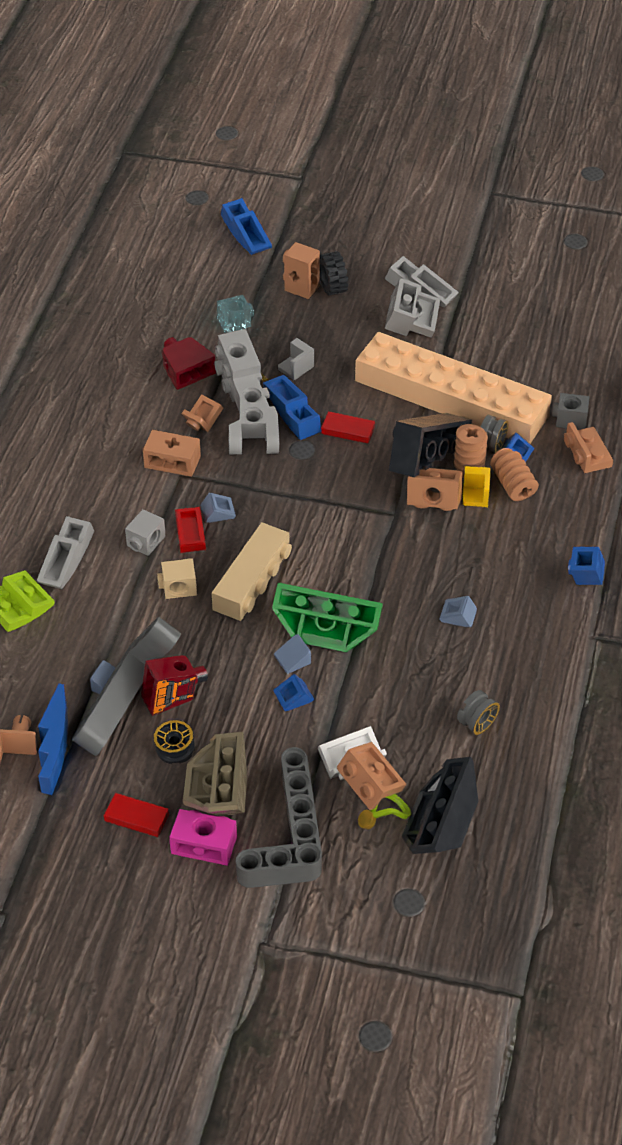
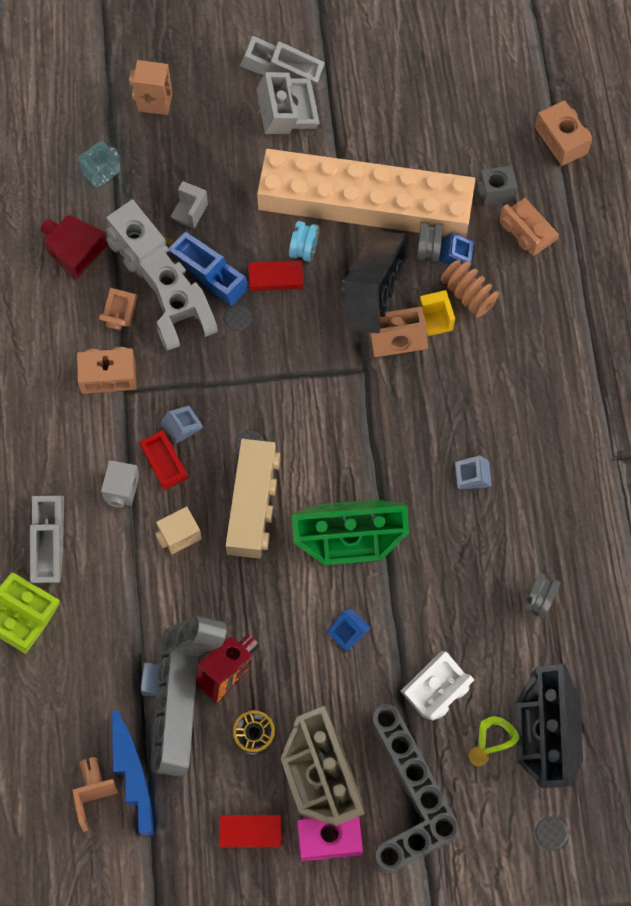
camera: 20 degrees left, 20 degrees up
blue slope [221,198,272,255] -> none
sand blue slope [274,634,311,674] -> none
black tyre [320,251,348,295] -> none
nougat bracket [337,742,406,810] -> none
nougat piece [454,424,488,478] -> none
blue brick [568,547,605,585] -> none
none -> medium azure wheel [289,221,319,262]

